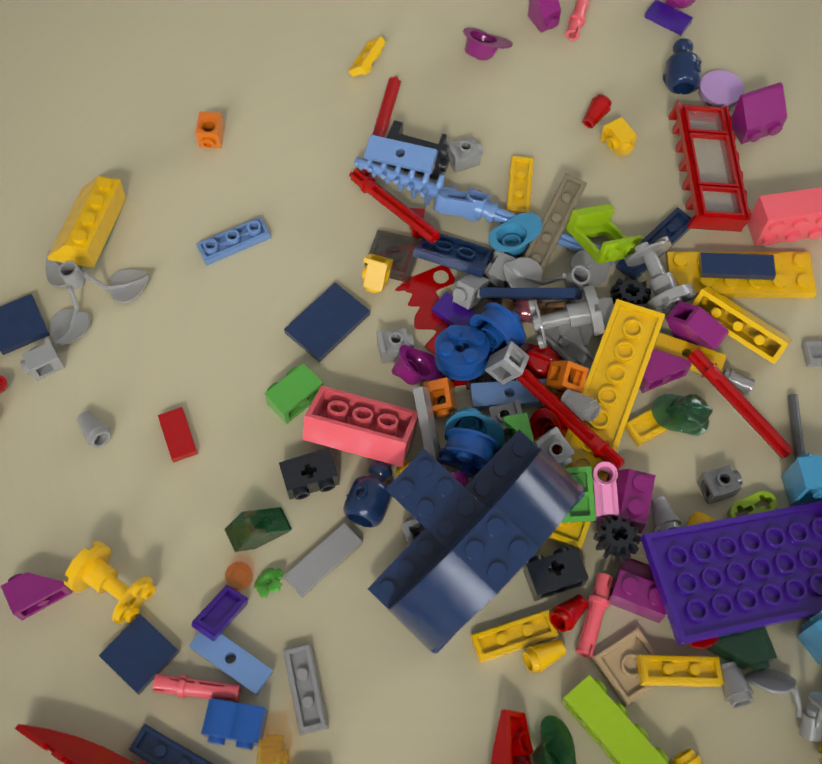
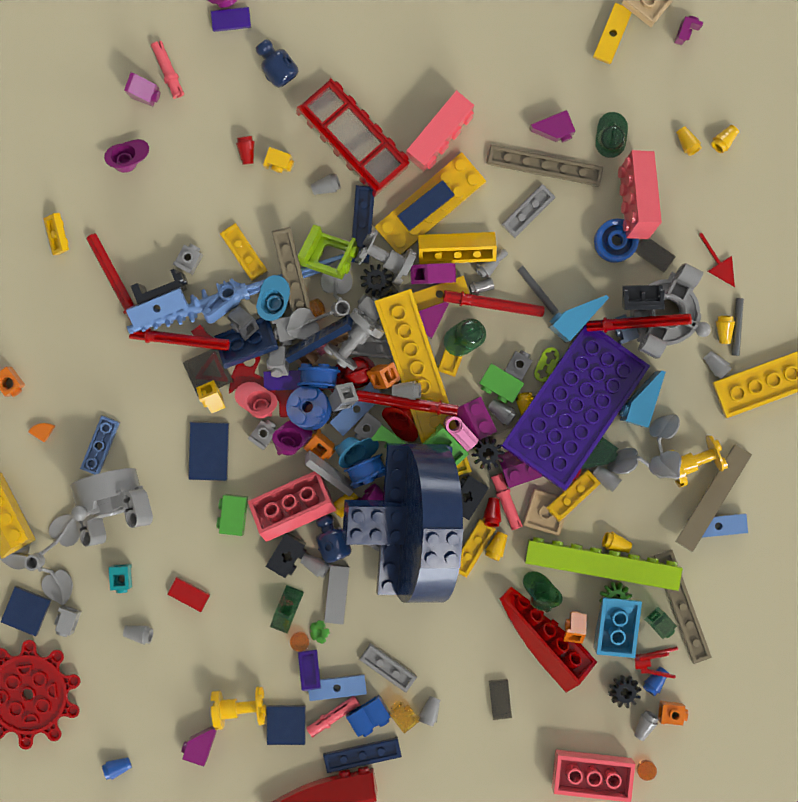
camera: 40 degrees left, 25 degrees up
light grey brick [534,426,575,467] -> none
lavender tile [699,70,744,108] -> none
magenta slope [731,82,787,144] -> none
none -> orange tile [28,423,55,442]
none -> light grey piece [70,468,153,547]
none -> teal brick [109,564,132,593]
none -> flat silver brick [228,306,259,341]
none -> coral piece [235,382,278,419]
none -> light grey cone [300,553,330,578]
none -> clear orange tile [310,298,326,317]
none -> light grey cone [311,174,341,195]
none -> light grey cone [476,249,508,279]
none -> bright green brick [479,363,524,404]

